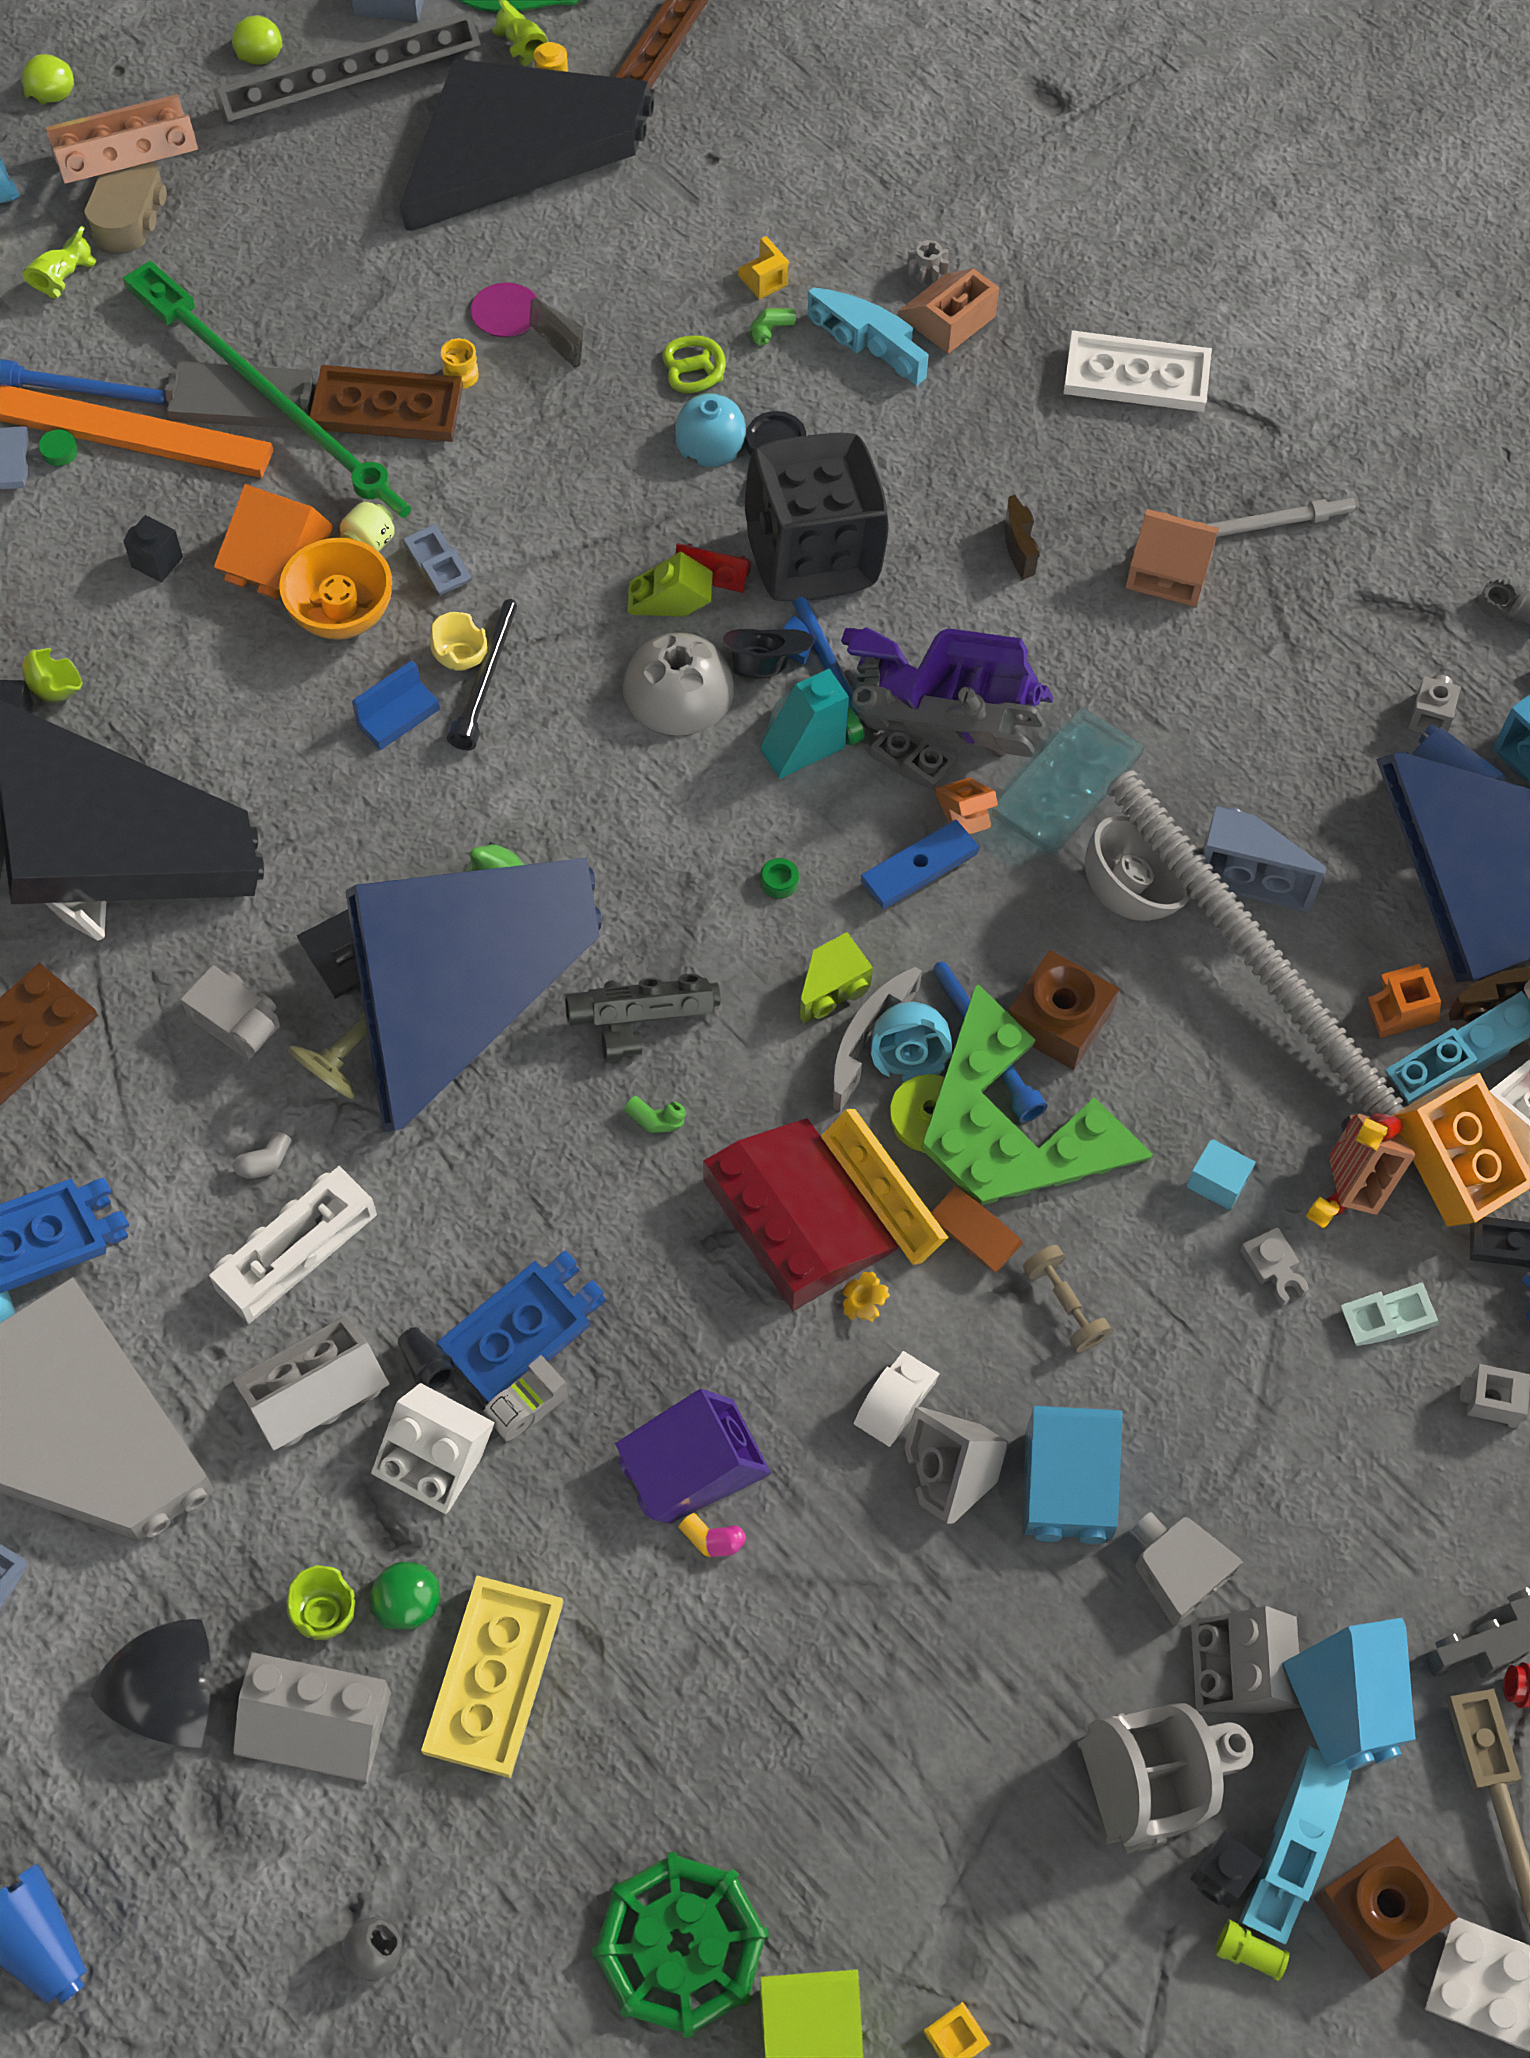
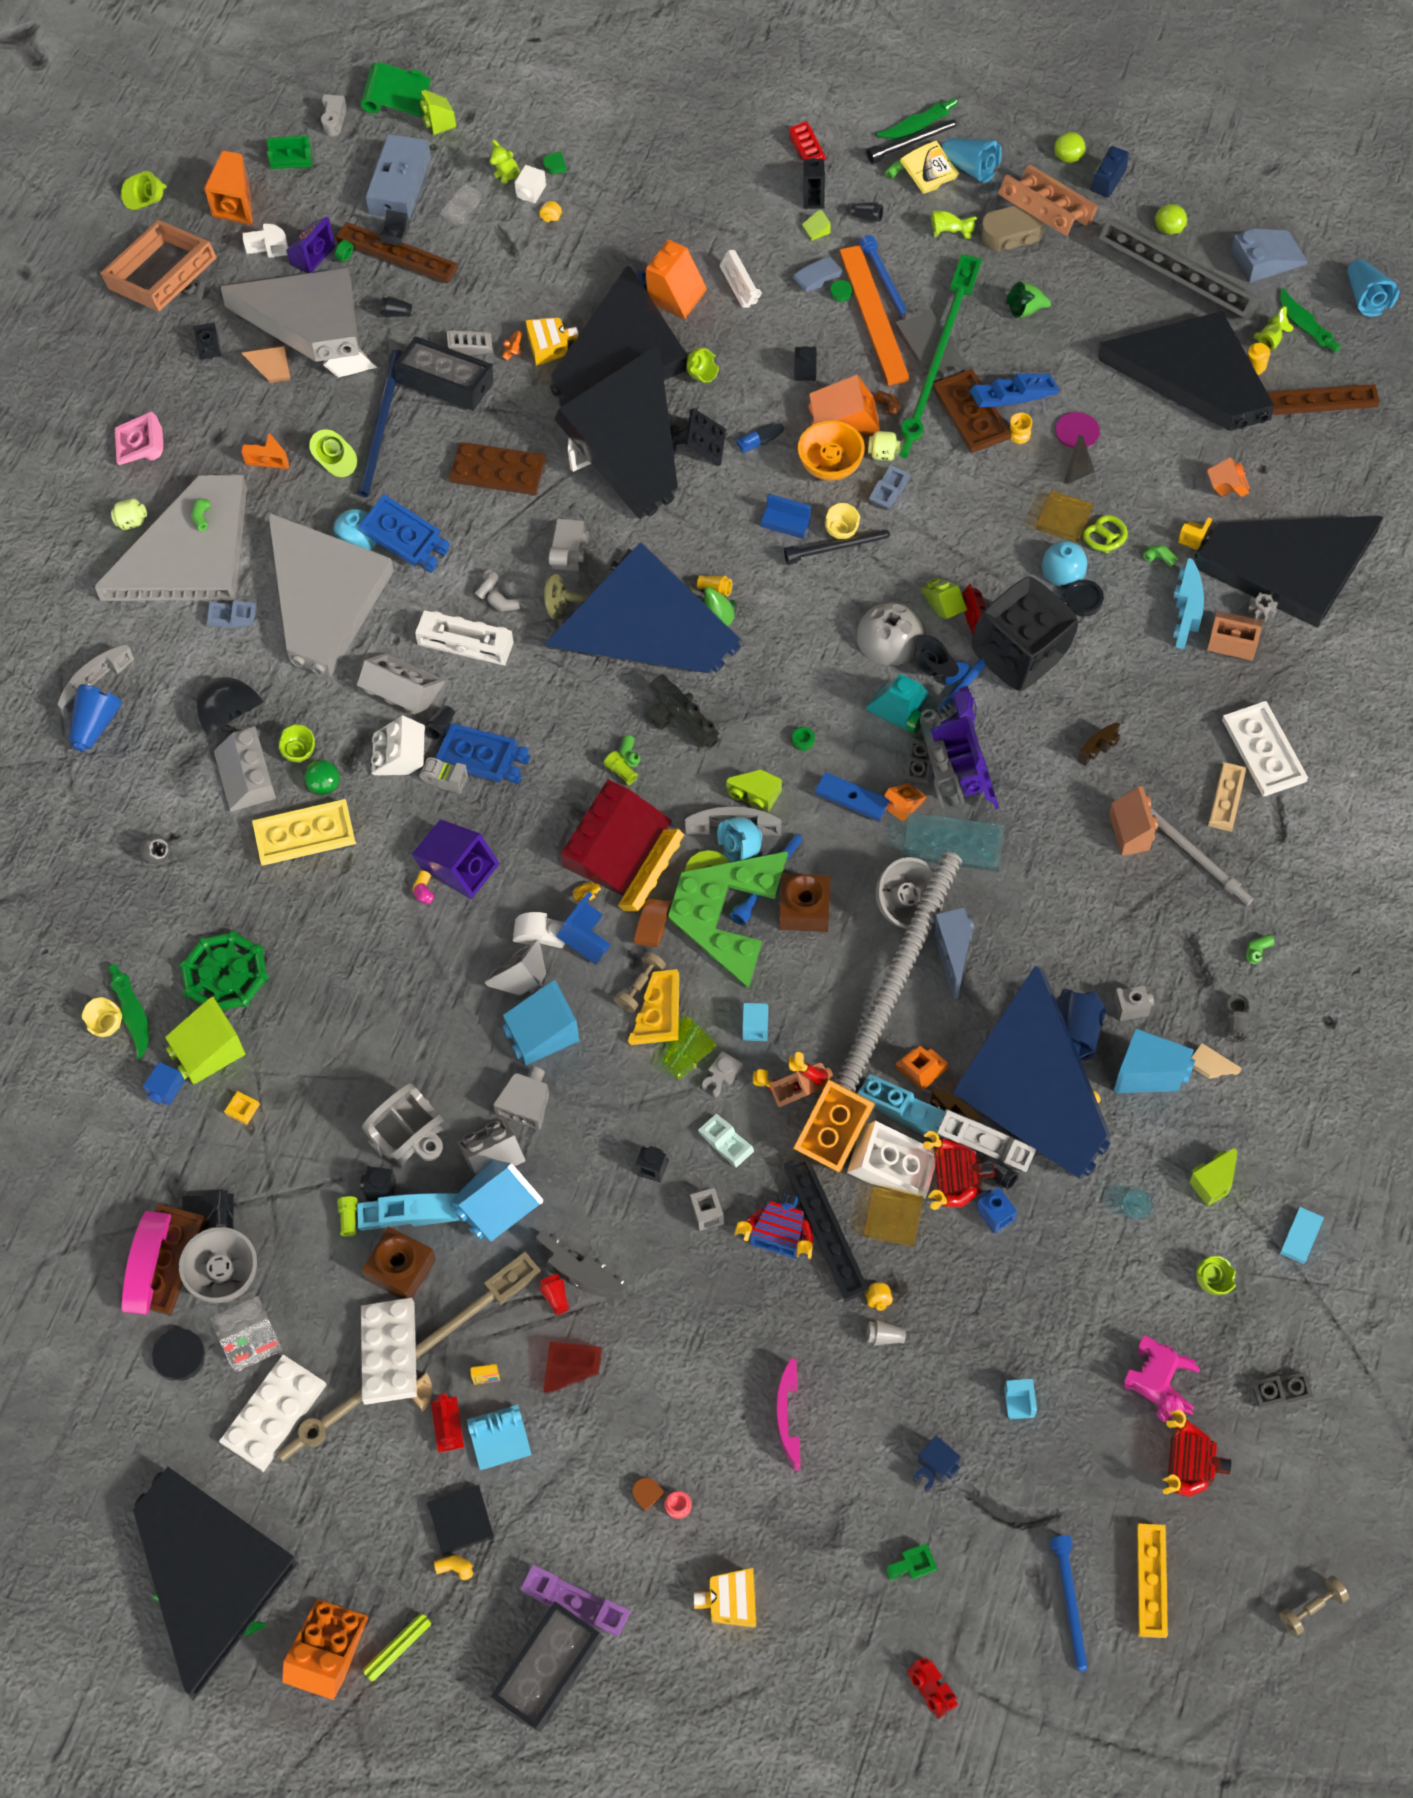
camera: 65 degrees right, 0 degrees up
none -> light grey arm [474,569,498,600]
none -> blue panel [556,891,611,965]
none -> lime pin [603,751,638,785]
none -> yellow wing [628,969,679,1045]
none -> black brick [635,1146,669,1183]
none -> clear neon green slope [662,1016,716,1081]
none -> black plate [670,408,726,466]
none -> yellow cone [697,575,732,597]
none -> piece [737,423,784,453]
none -> reddish brown arm [875,390,901,416]
none -> blue slope [970,373,1060,407]
none -> hat [1006,281,1051,319]
none -> clear yellow tile [1036,490,1094,543]
none -> dark blue brick [1091,146,1129,198]
none -> black slope [1194,516,1383,628]
none -> orange brick [1207,457,1250,497]
none -> tan tile [1208,762,1247,832]
none -> bright green arm [1246,934,1274,964]

